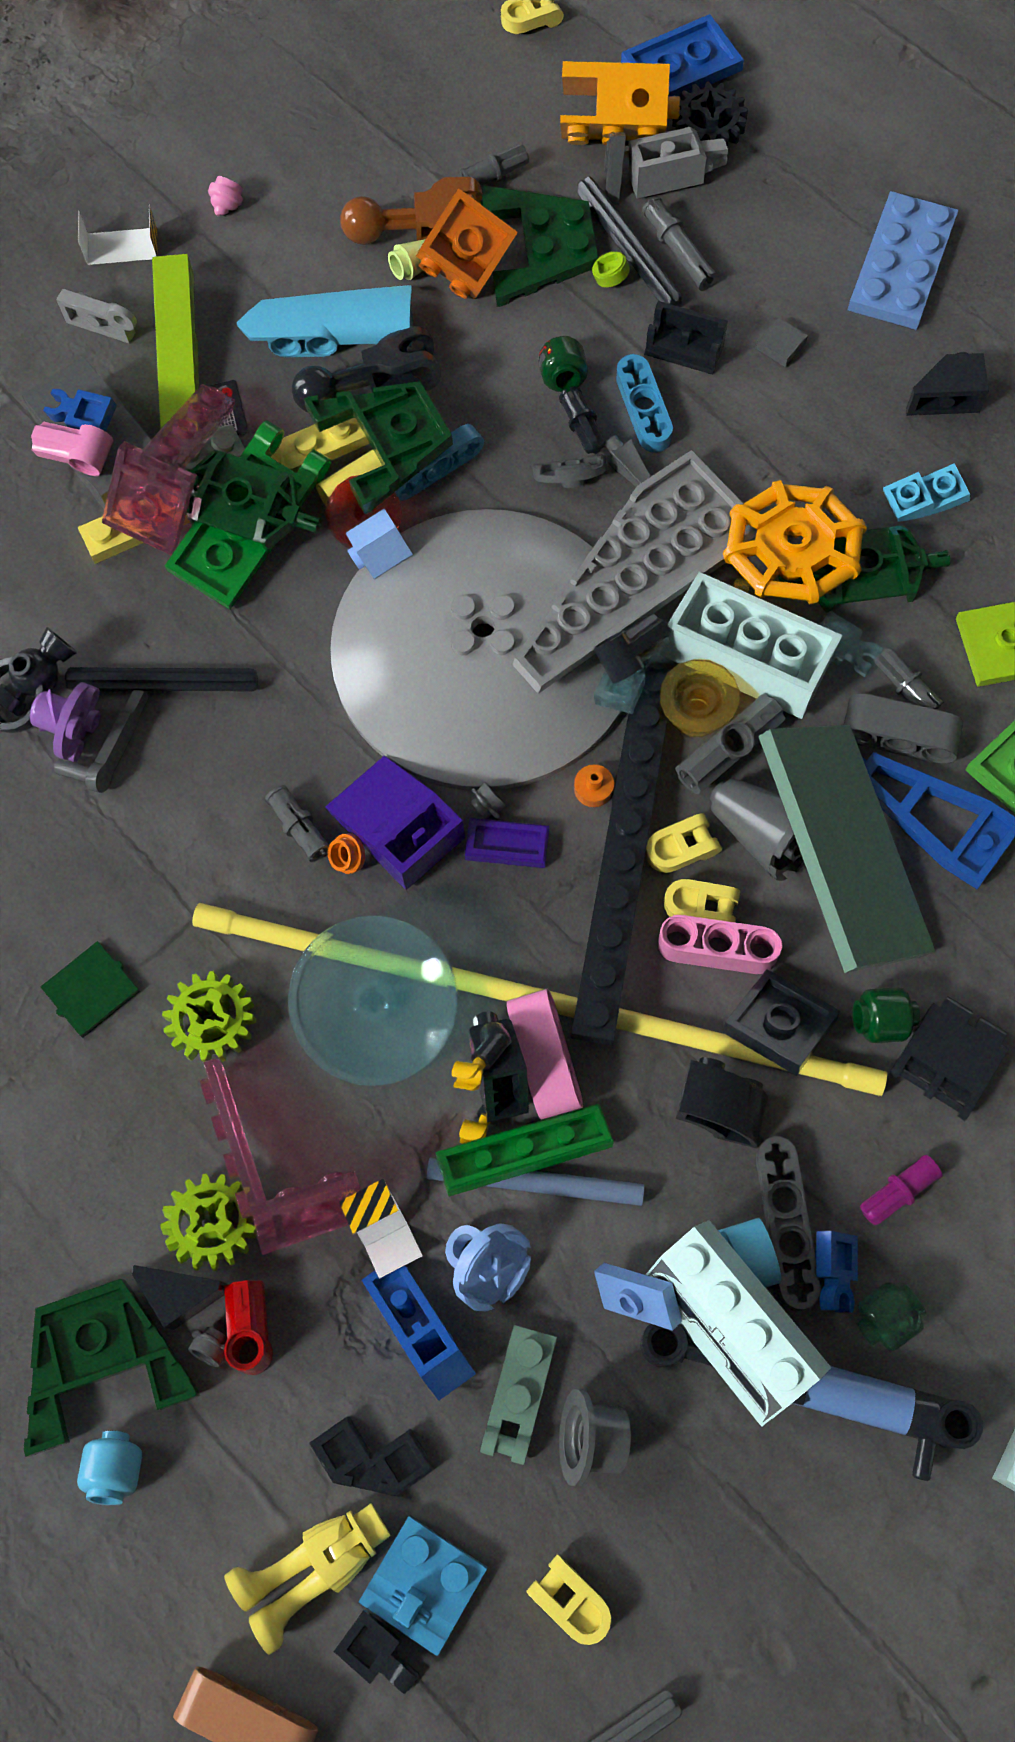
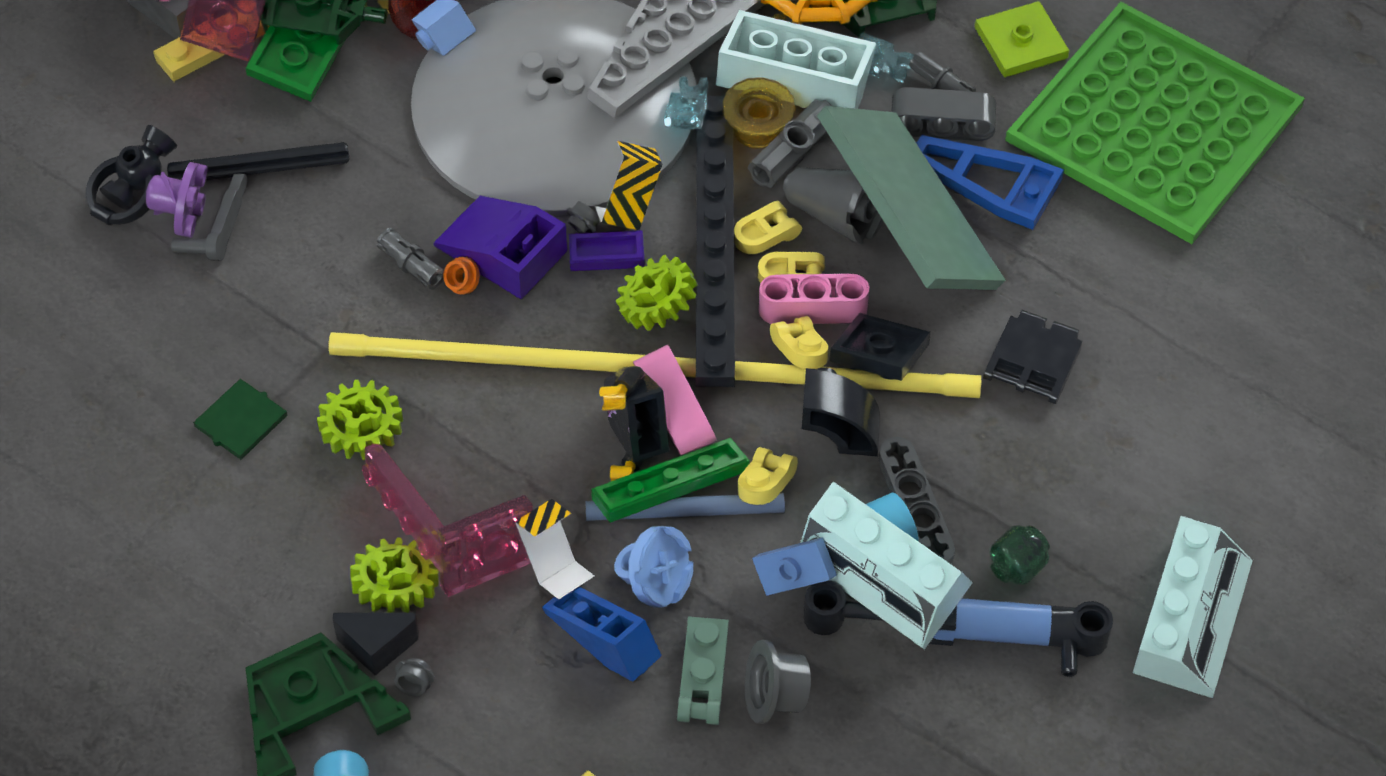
camera: 15 degrees left, 15 degrees down
red piece [224,1280,273,1375] -> none
clear light blue dish [288,915,458,1086] -> none
black tile [309,1416,435,1496] -> none
orange tile [574,765,614,807] -> none
black piece [593,614,671,684] -> none
blue plate [815,1231,858,1313] -> none
dark green head [852,987,920,1044] -> none
magenta axle [860,1154,943,1225] -> none
none -> sticker [595,141,663,230]
none -> lime gear [616,255,698,331]
none -> light yellow plate [738,447,798,505]
none -> light yellow plate [770,316,829,369]

